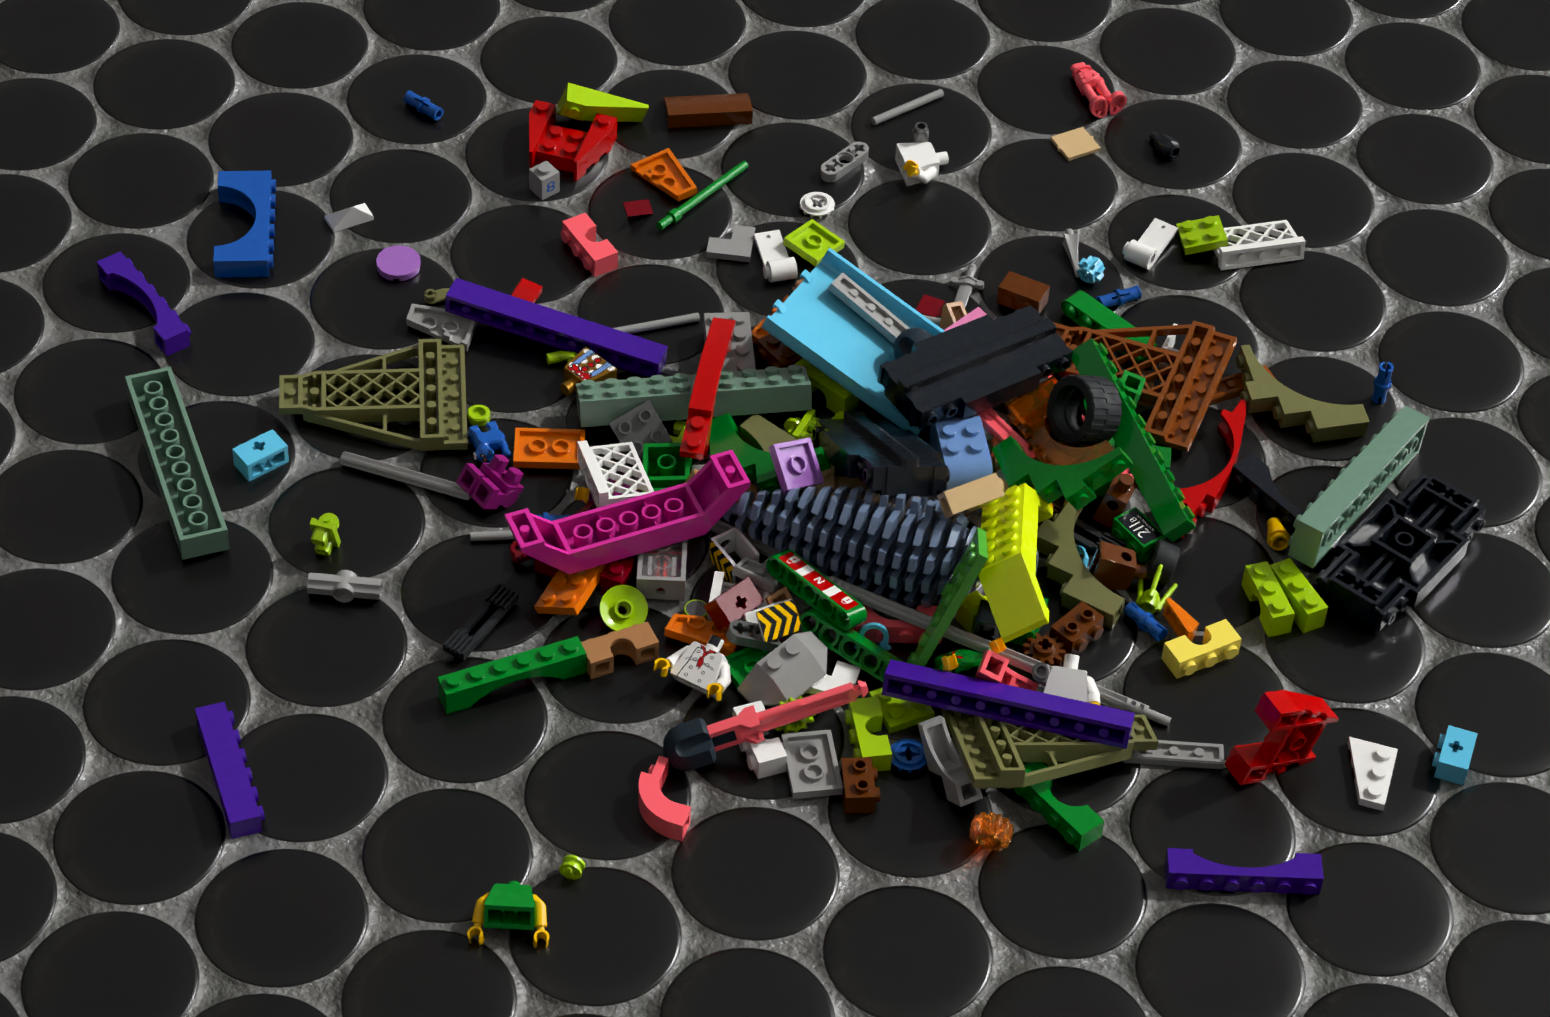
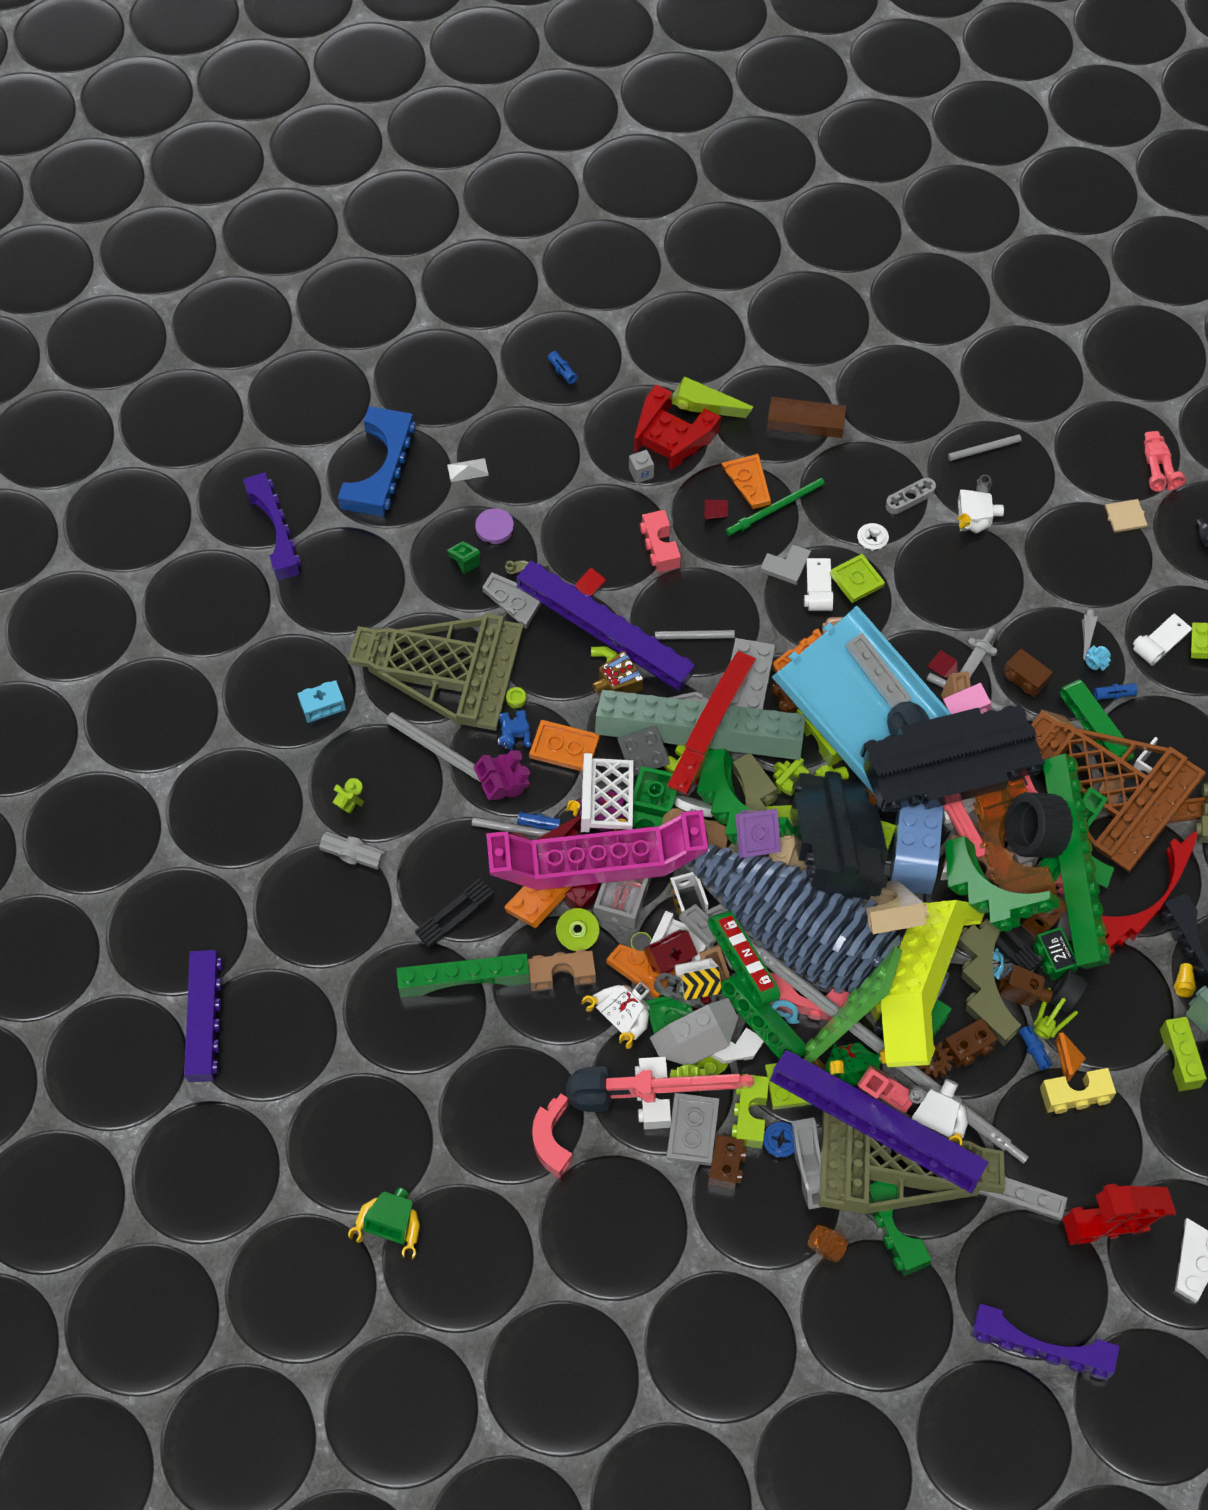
camera: 20 degrees right, 15 degrees up
sand green brick [125,367,230,560] -> none
lime bush [559,855,585,880] -> none
lime arch [1241,561,1295,637] -> none
none -> green slope [447,541,480,574]

